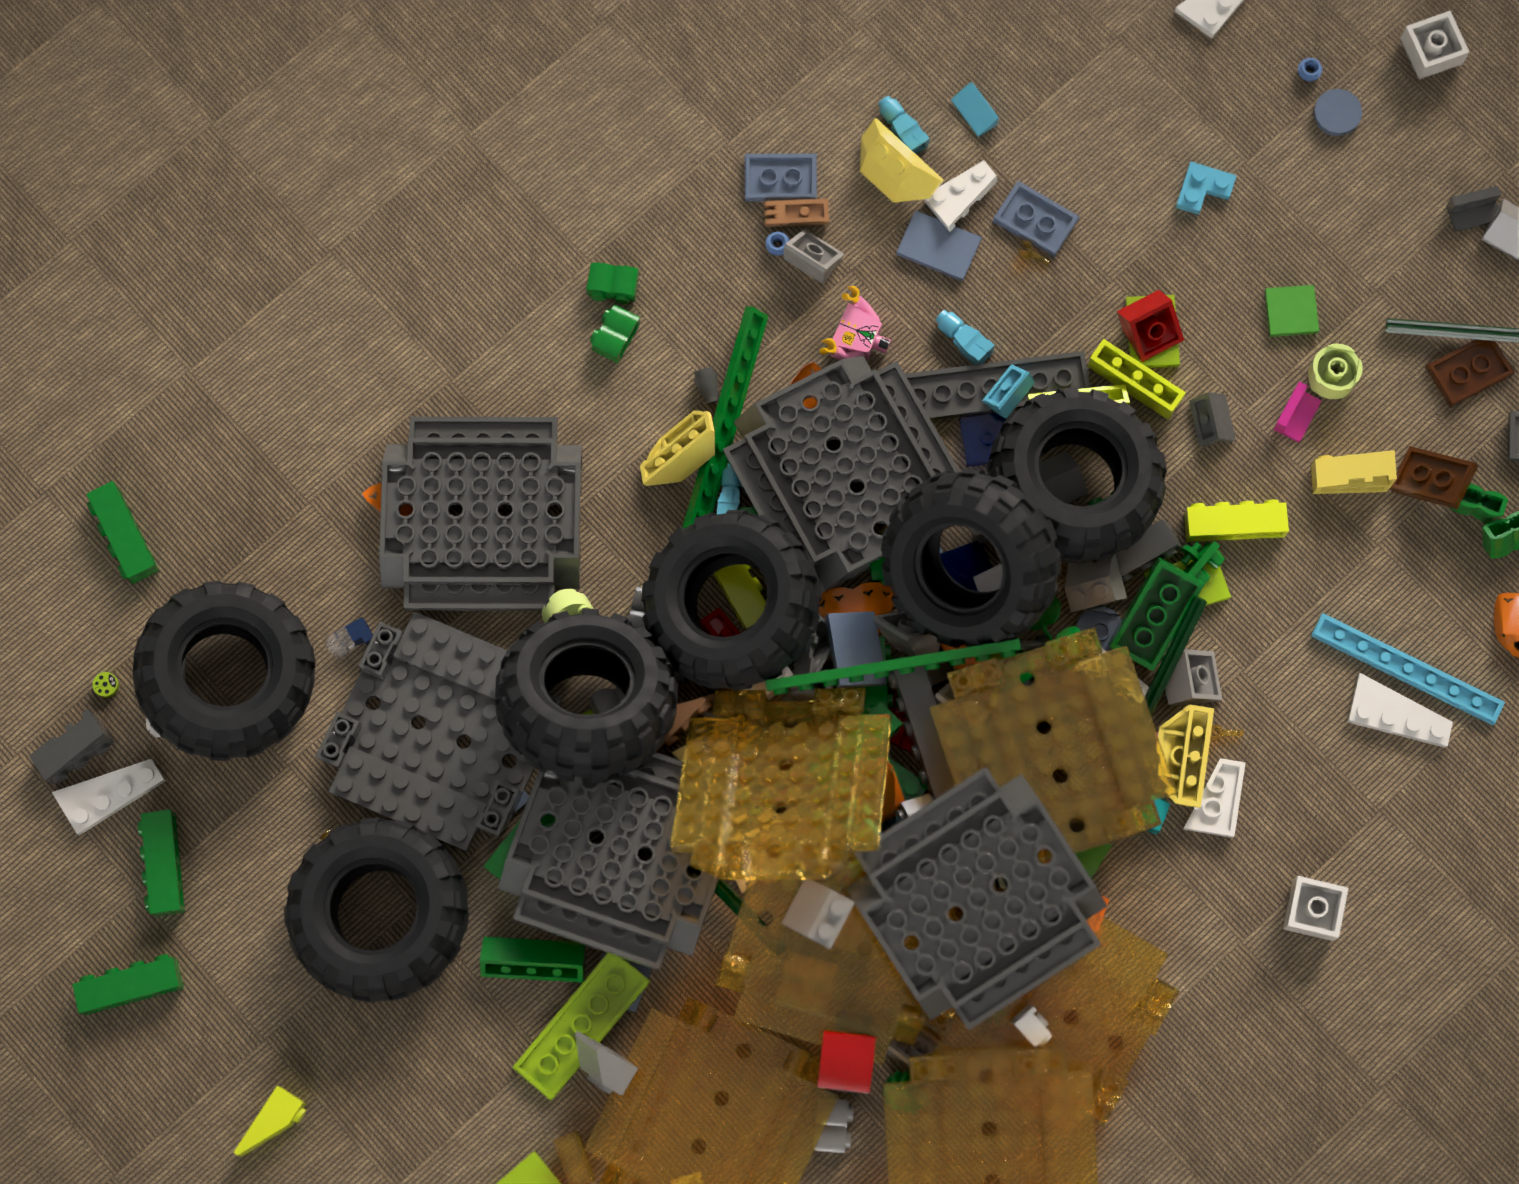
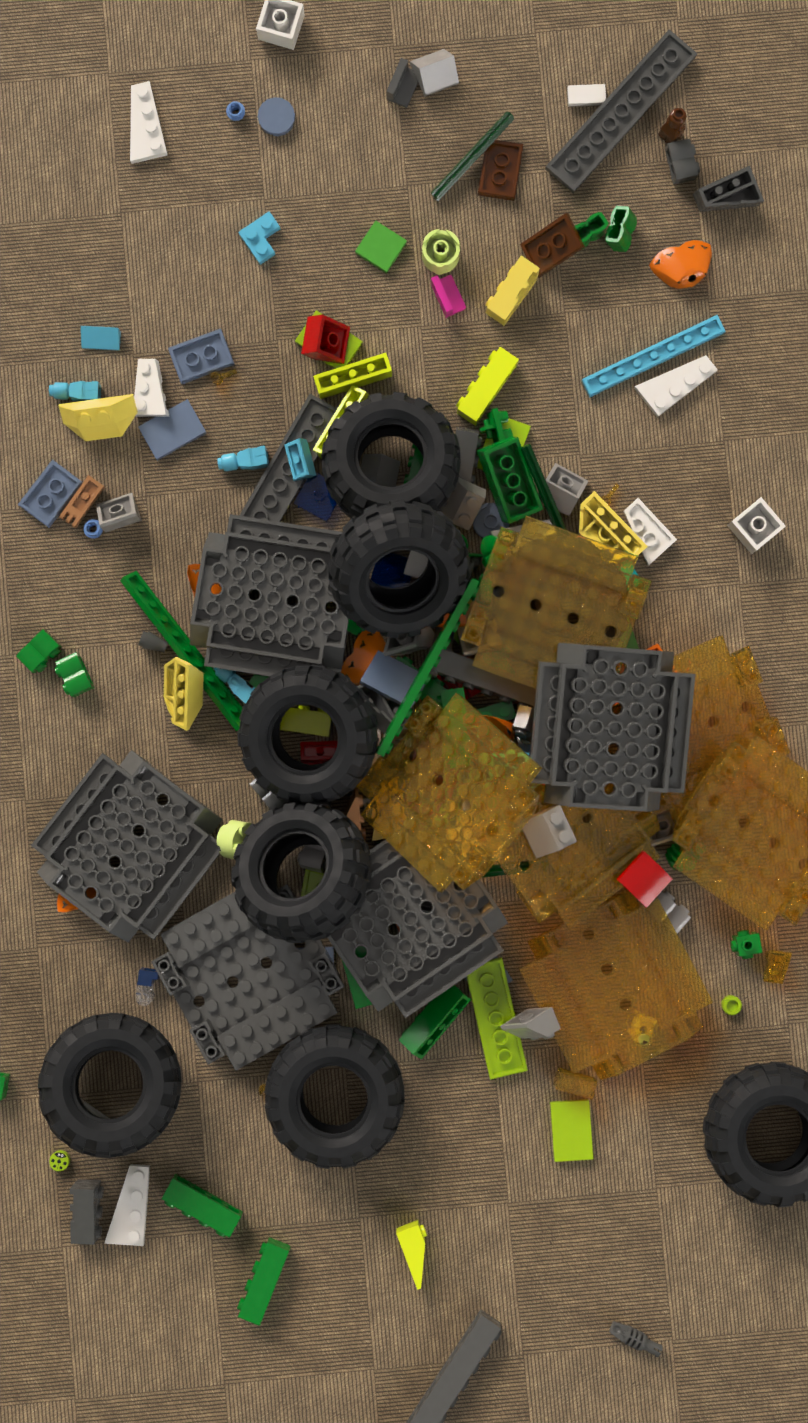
camera: 55 degrees left, 10 degrees up
bright pink torso [819,286,891,360] -> none
white brick [1011,1004,1052,1047] -> none
dark grey panel [1189,392,1236,447] -> none

